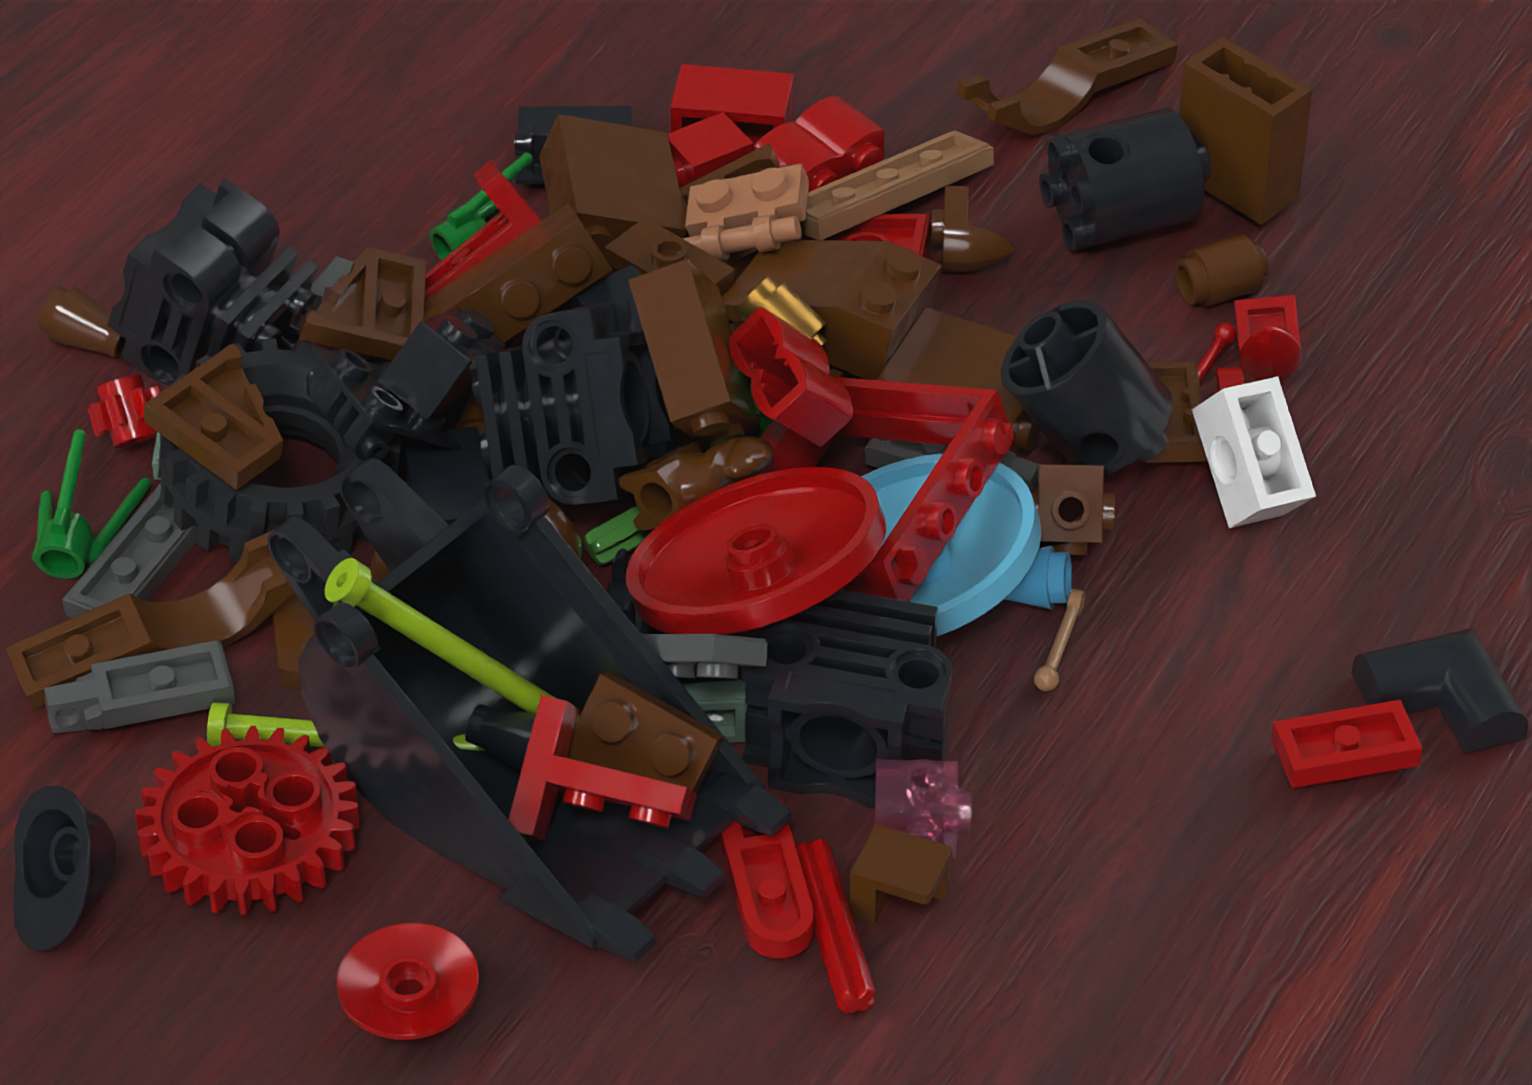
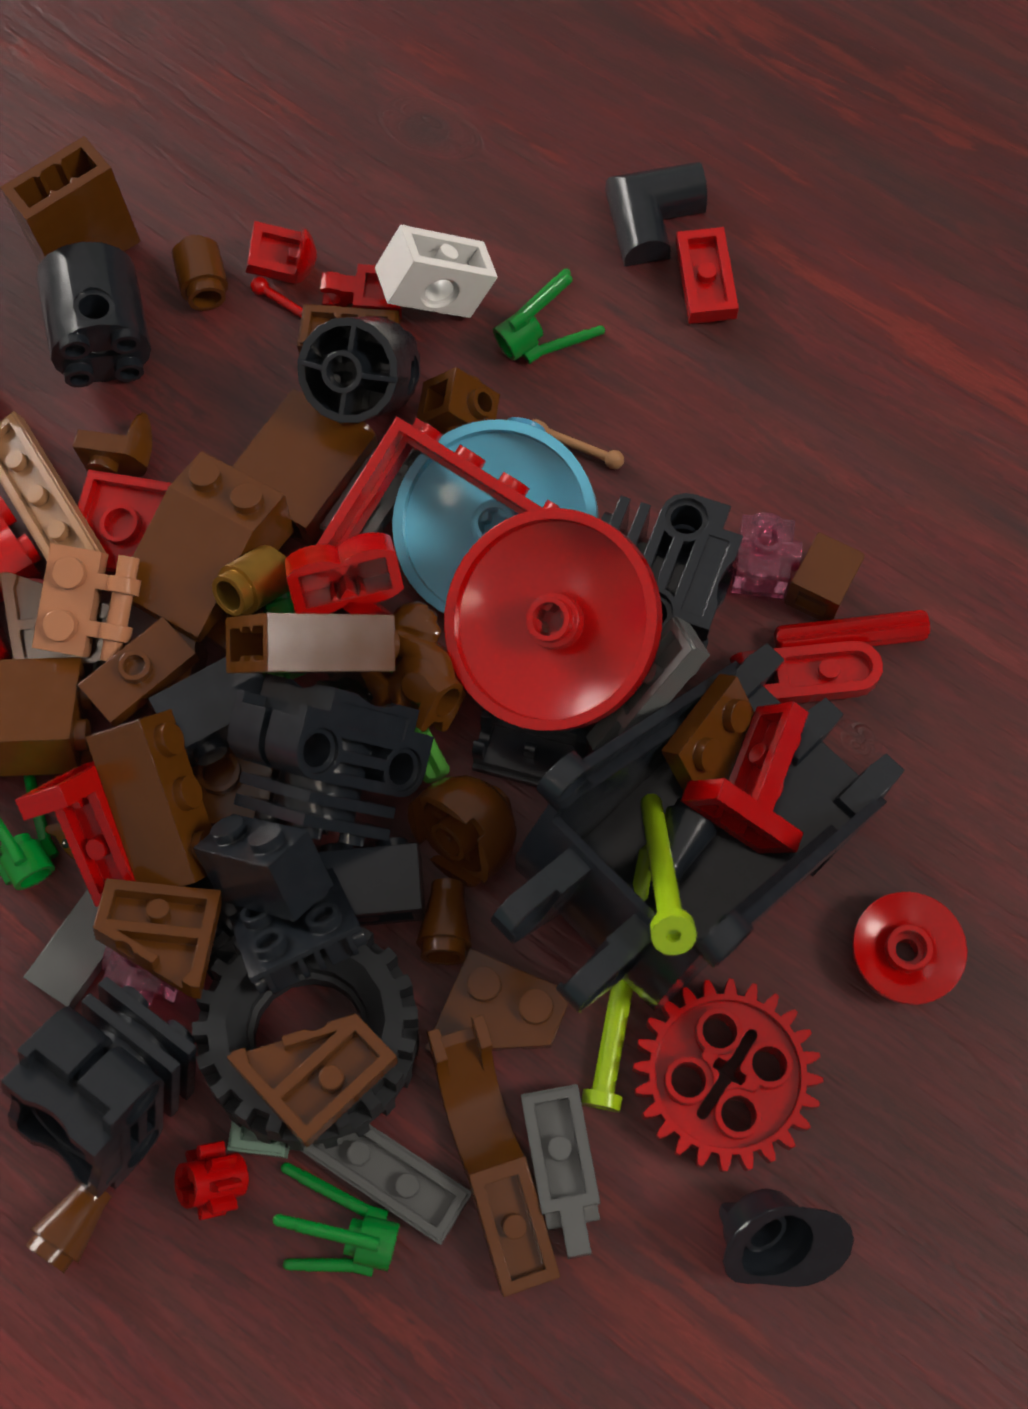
camera: 80 degrees left, 25 degrees up
none -> green plant [492,268,605,364]

